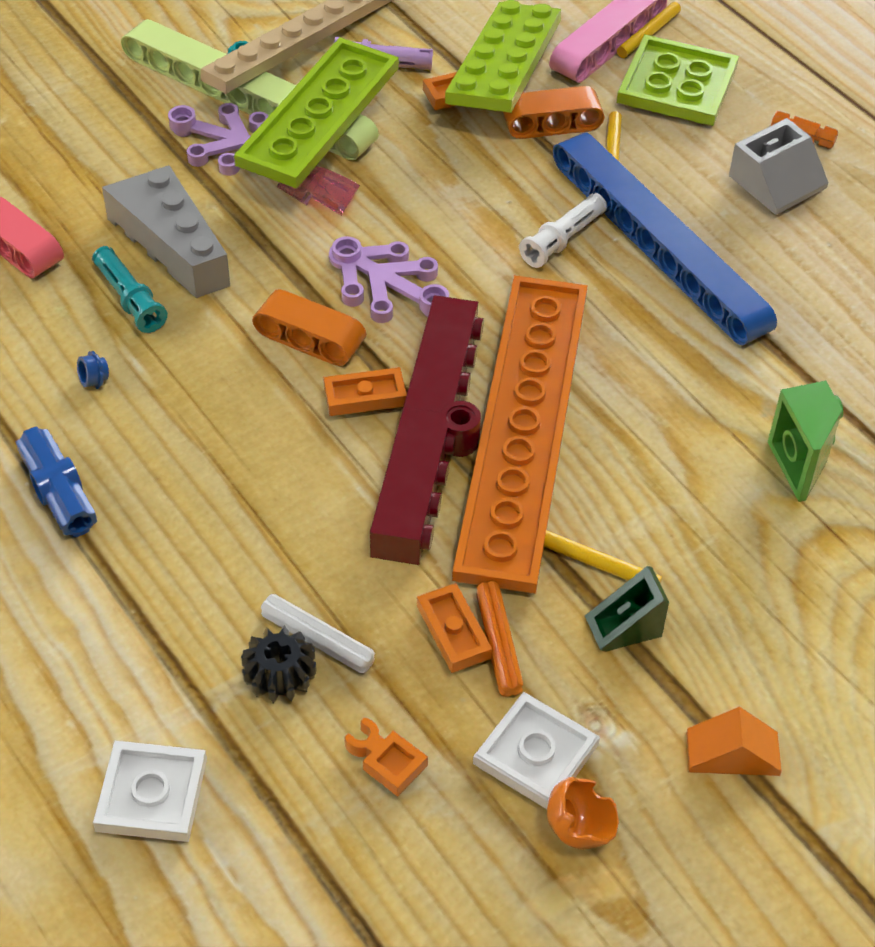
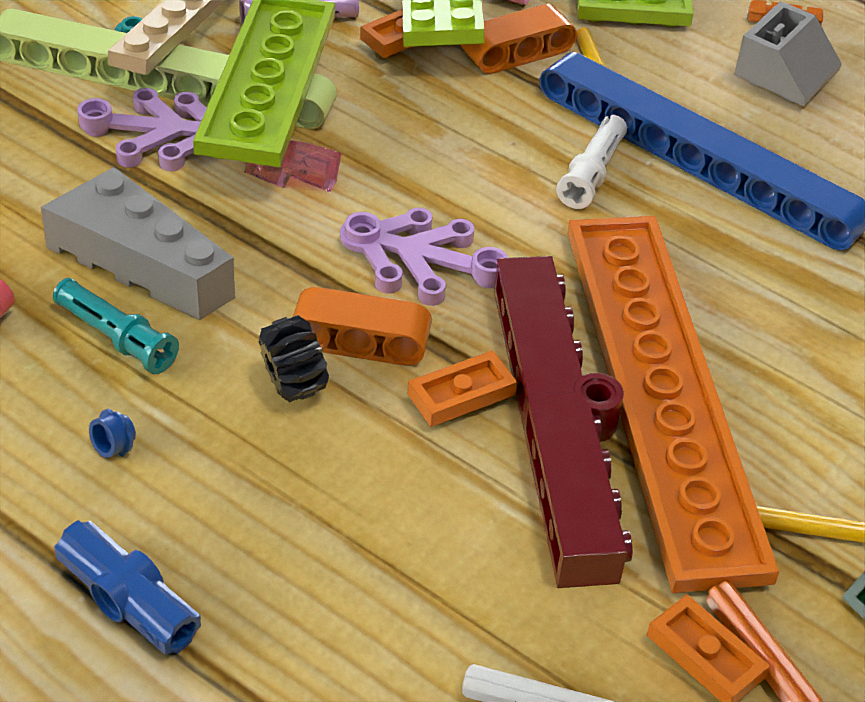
camera: 20 degrees left, 5 degrees down
none -> black gear [258,315,329,402]

